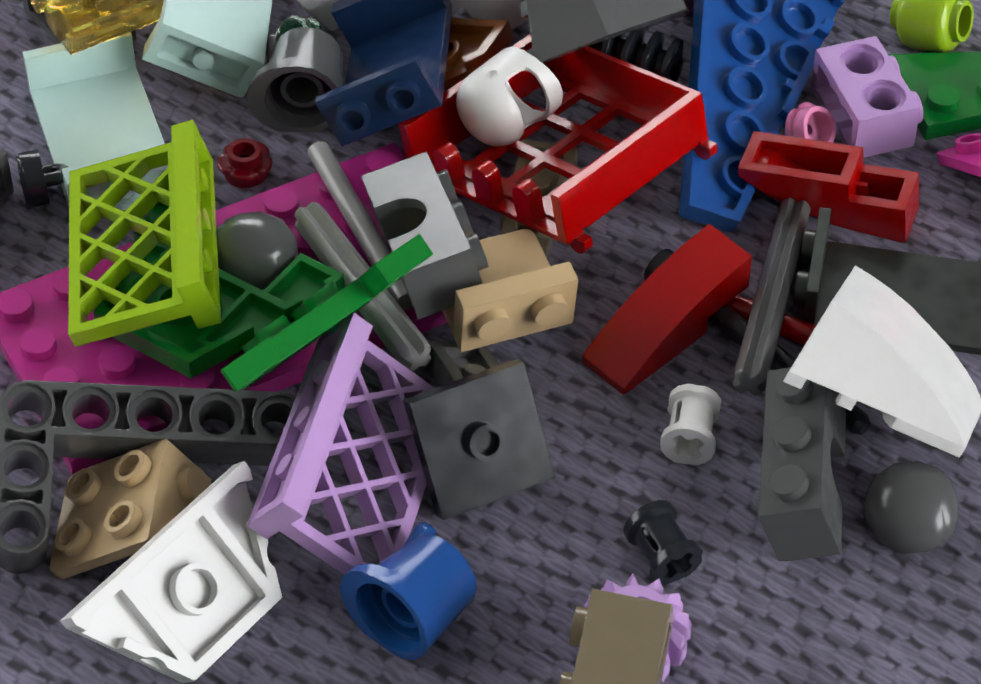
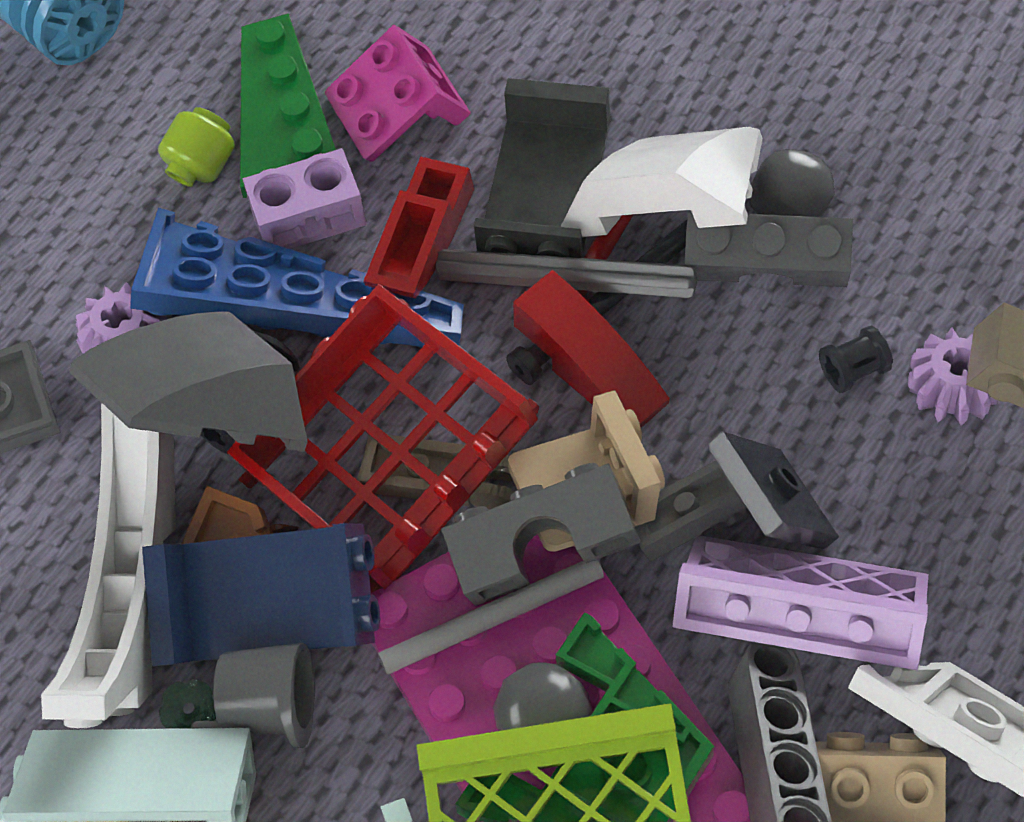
camera: 85 degrees left, 10 degrees up
dark red plate [217,138,273,188] -> none
green wing [220,233,434,392] -> none
light grey axle [295,202,431,372] -> none
blue hat [340,522,477,660] -> none
white helmet [456,46,563,147] -> none
white bush [660,383,722,465] -> none
bright pink plate [785,102,836,143] -> none

